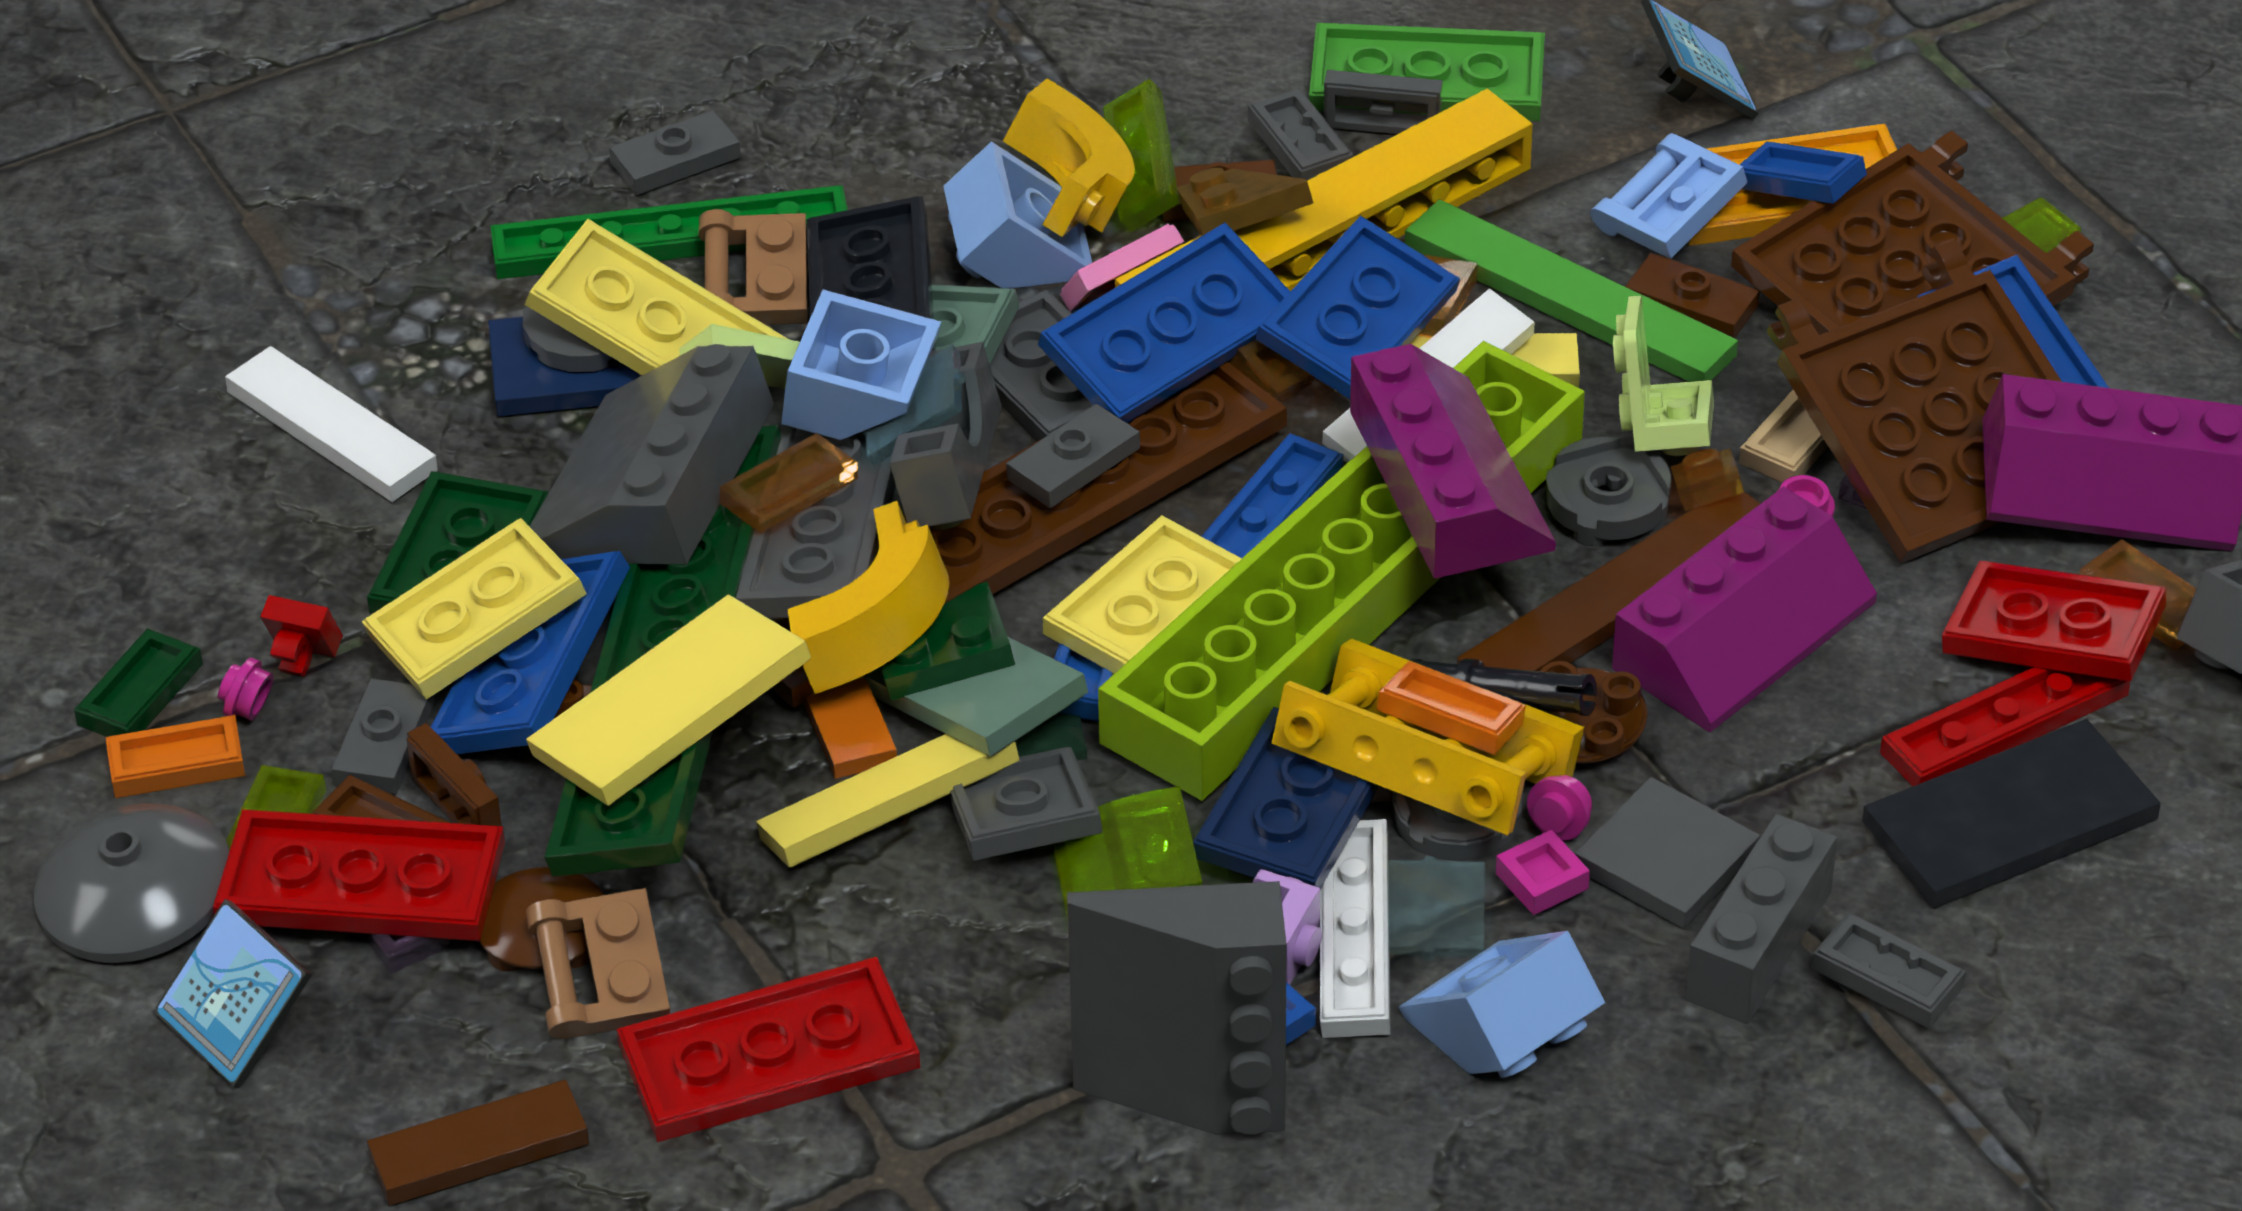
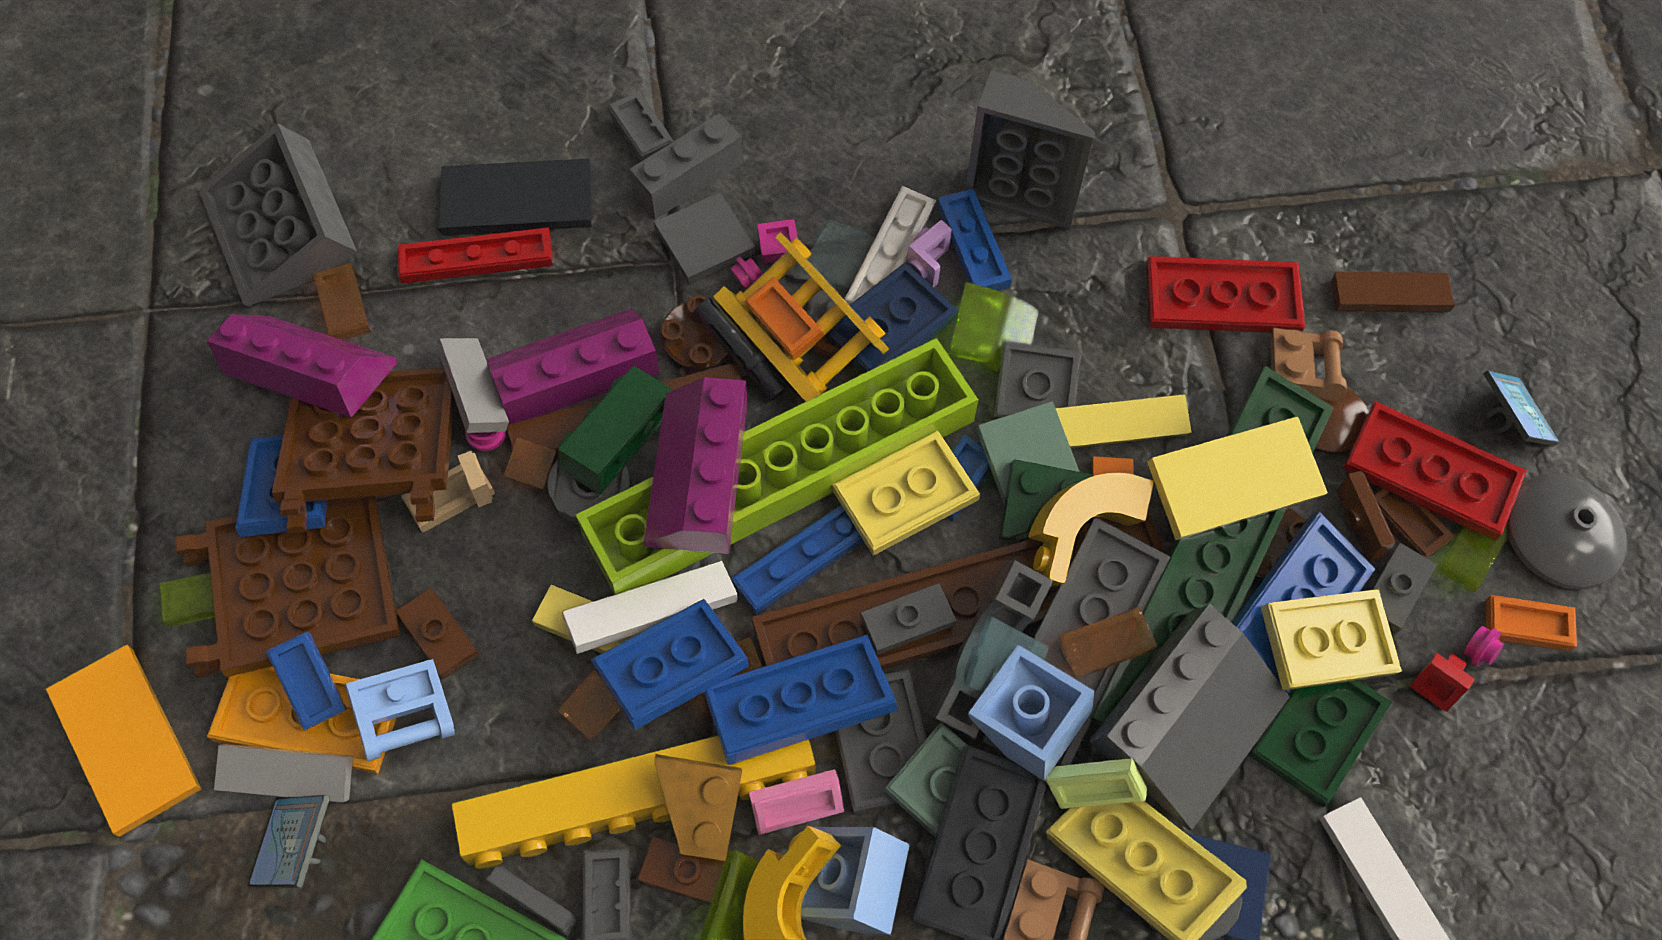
camera: 160 degrees left, 20 degrees up
dark green tile [74,628,203,737] -> none
light blue slope [1399,931,1605,1078] -> none
bright green tile [1405,199,1738,382] -> none
yellowish green bracket [1613,296,1714,456] -> none
red tile [1942,560,2166,681] -> none
none -> light orange tile [46,645,202,837]
none -> light grey tile [214,744,353,802]
none -> light grey tile [437,338,509,433]
none -> tan tile [458,451,493,507]
none -> dark green brick [558,365,673,495]

